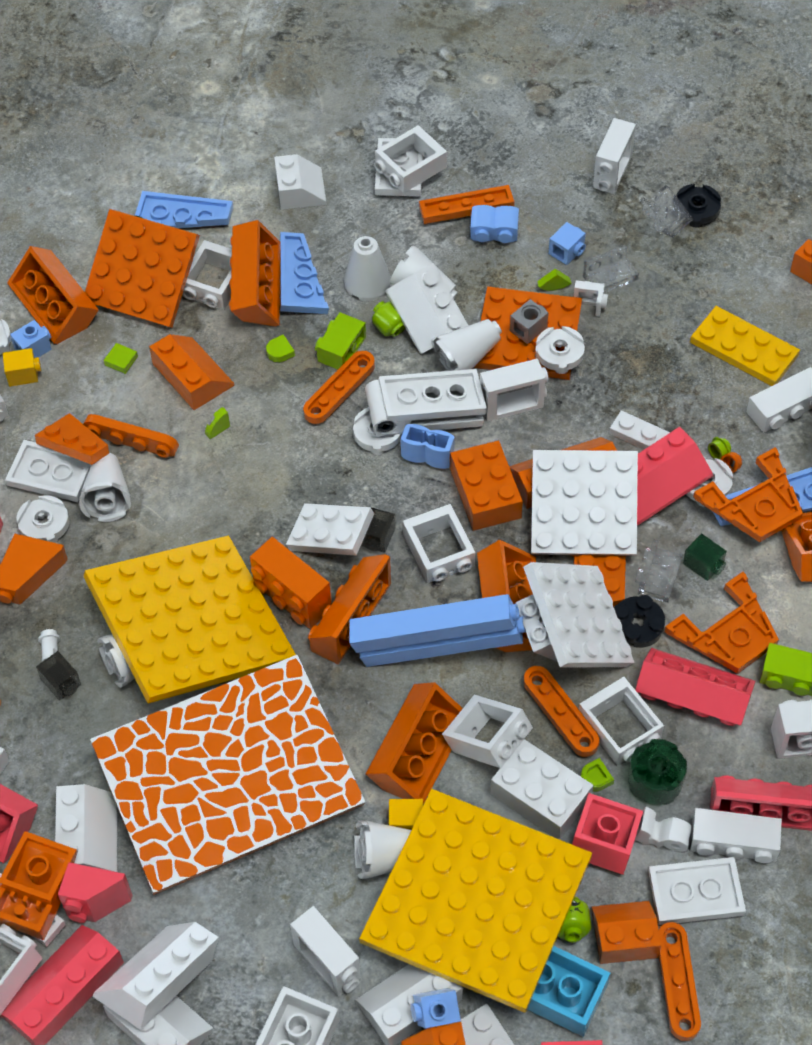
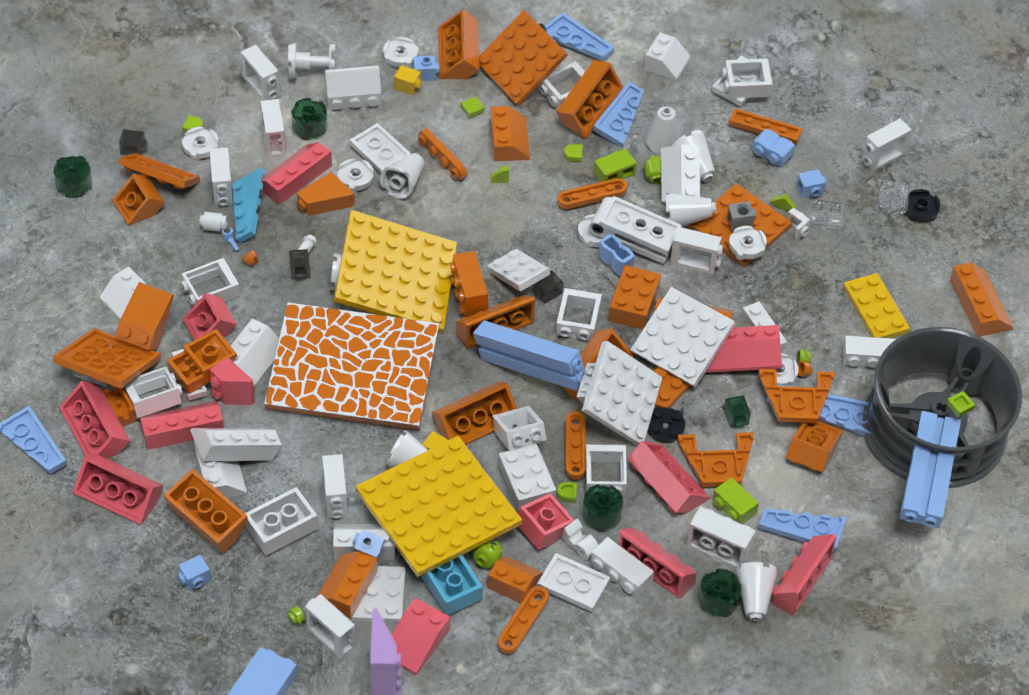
camera: 30 degrees right, 5 degrees down
orange wing [35,413,109,465] -> none

